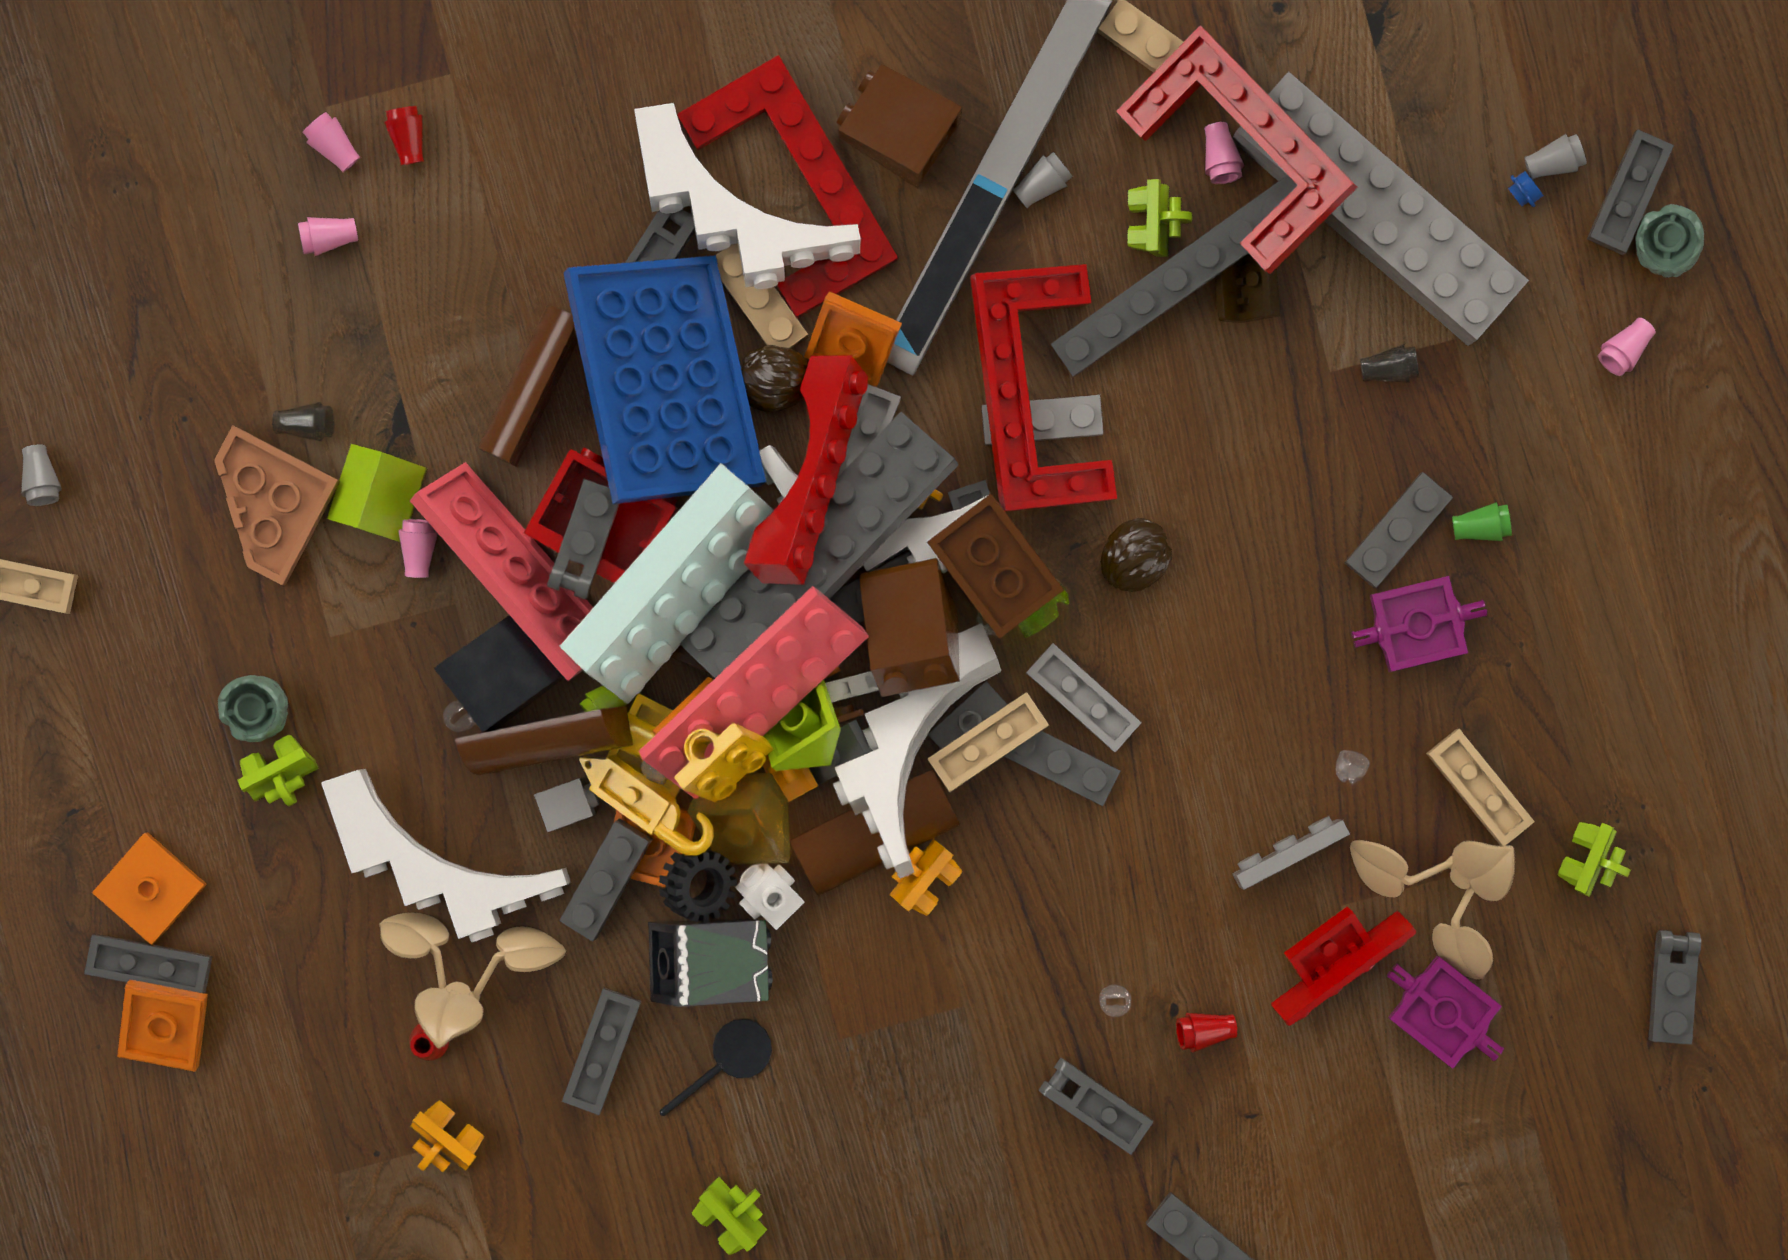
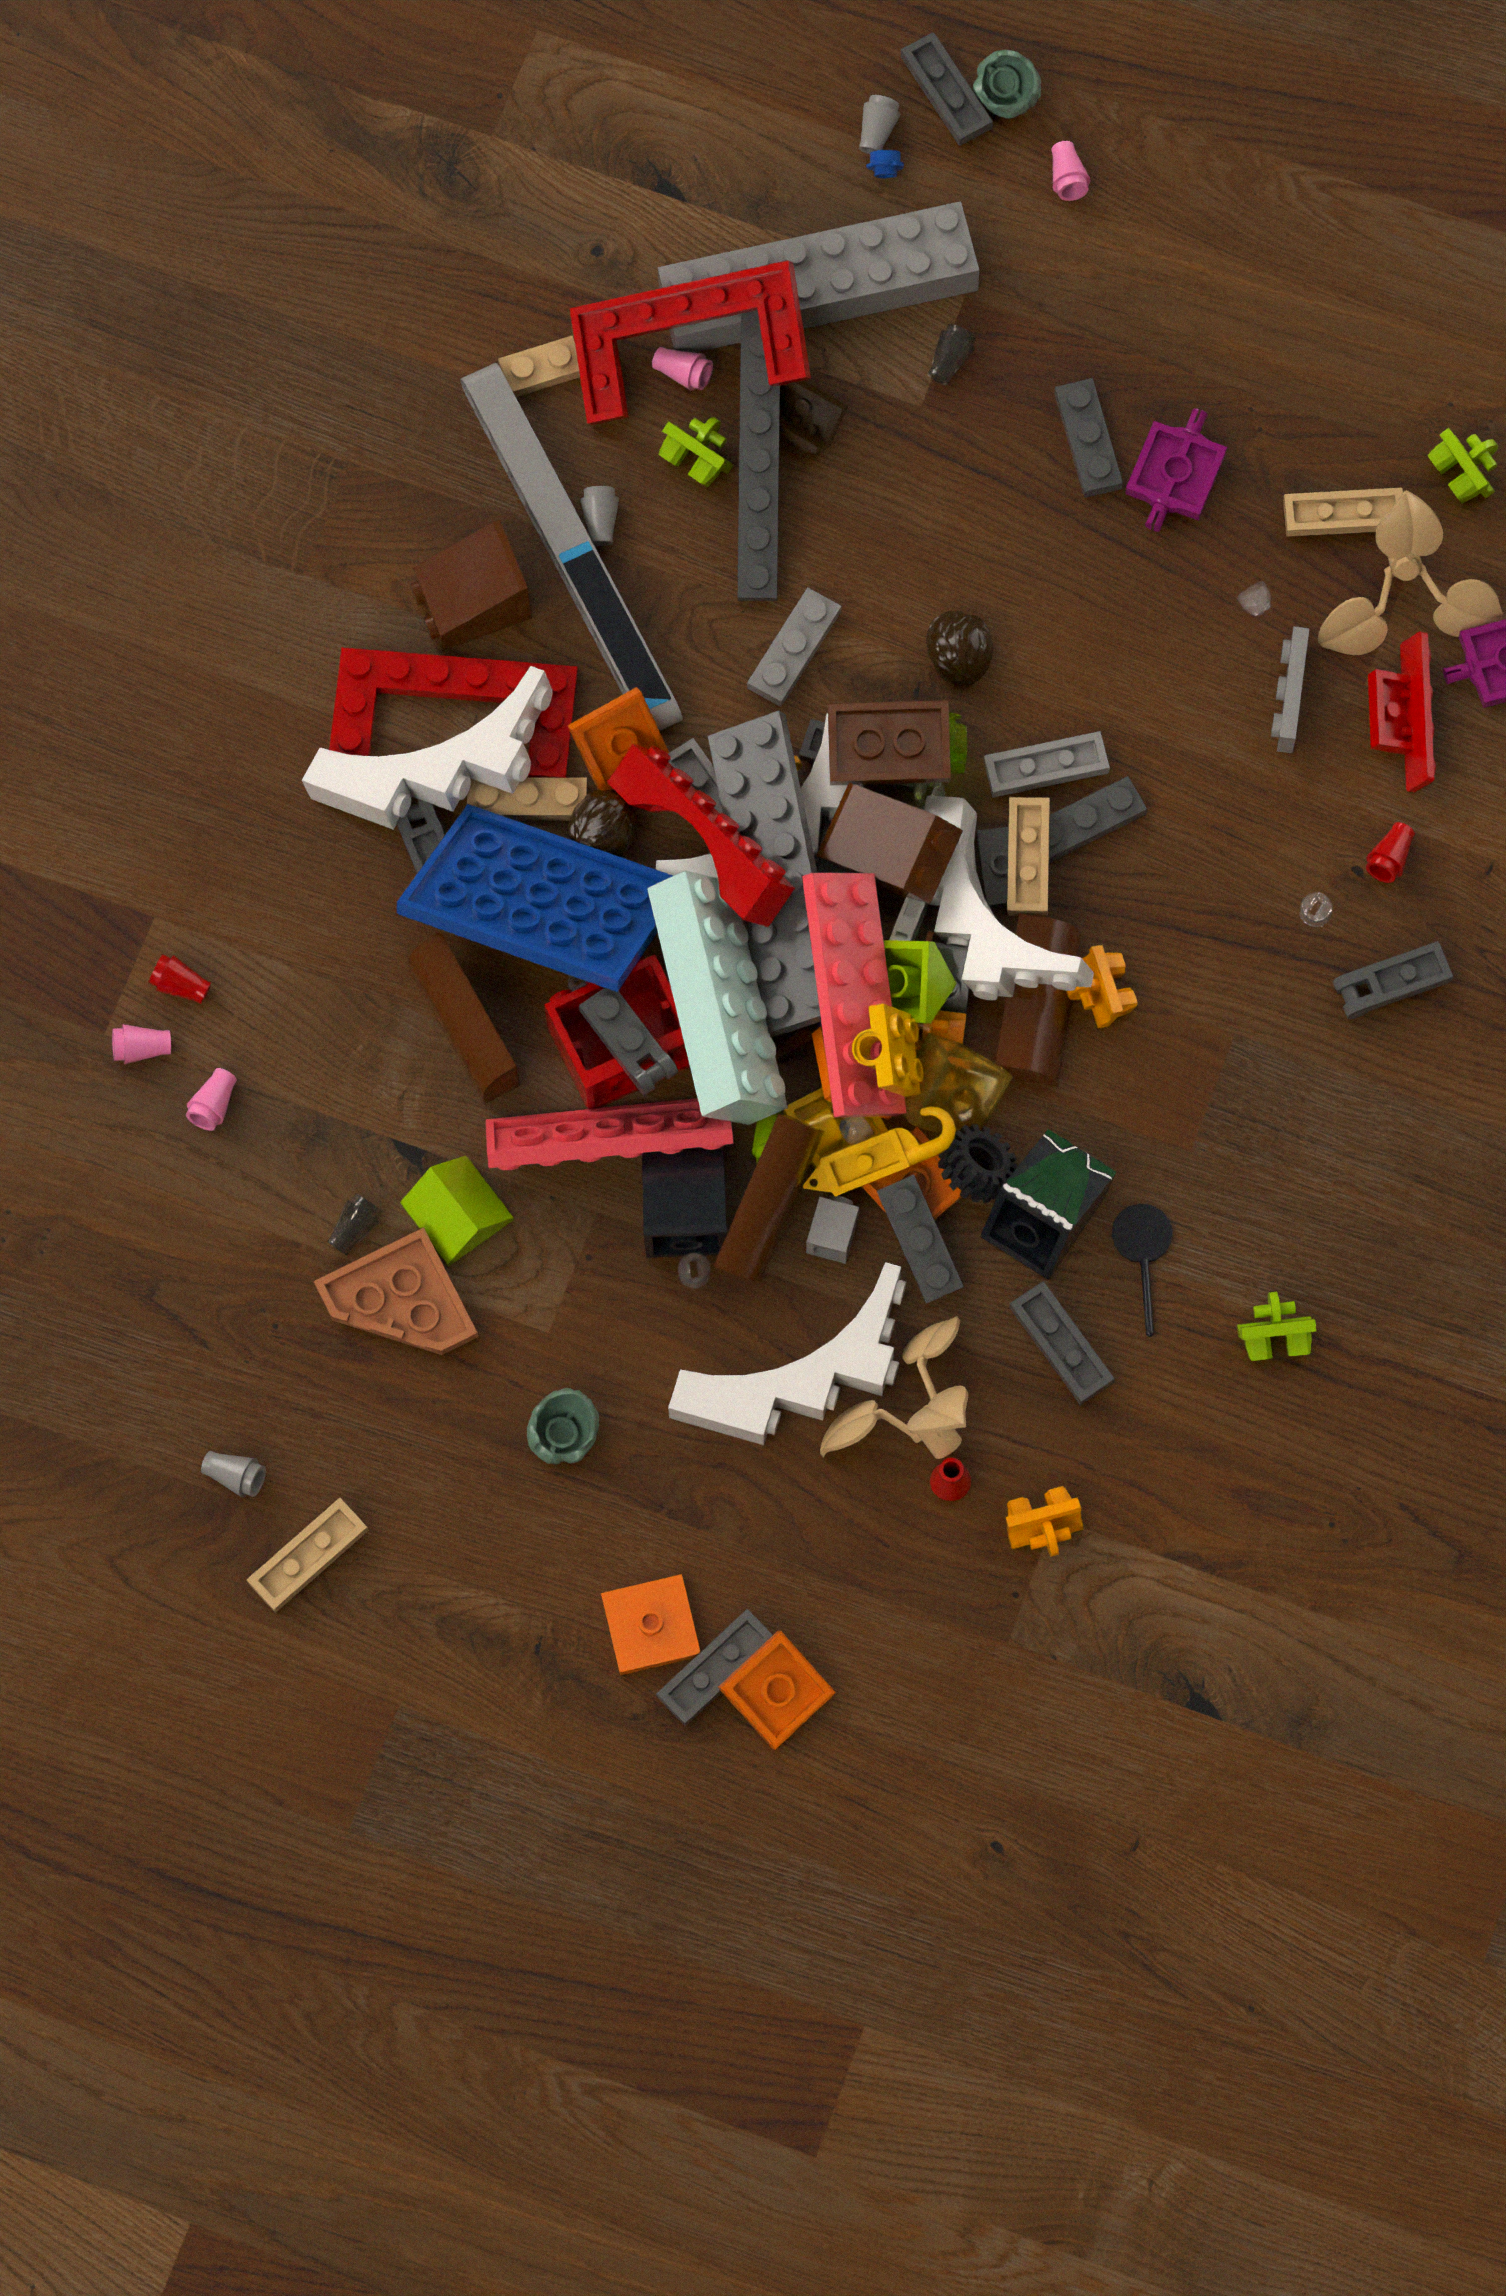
camera: 50 degrees left, 15 degrees down
lime hips [237,735,319,806] -> none
bright pink cone [398,519,438,578] -> none
white brick [735,859,805,930] -> none
red plate [970,264,1117,512] -> none
bright green cone [1452,502,1512,541] -> none

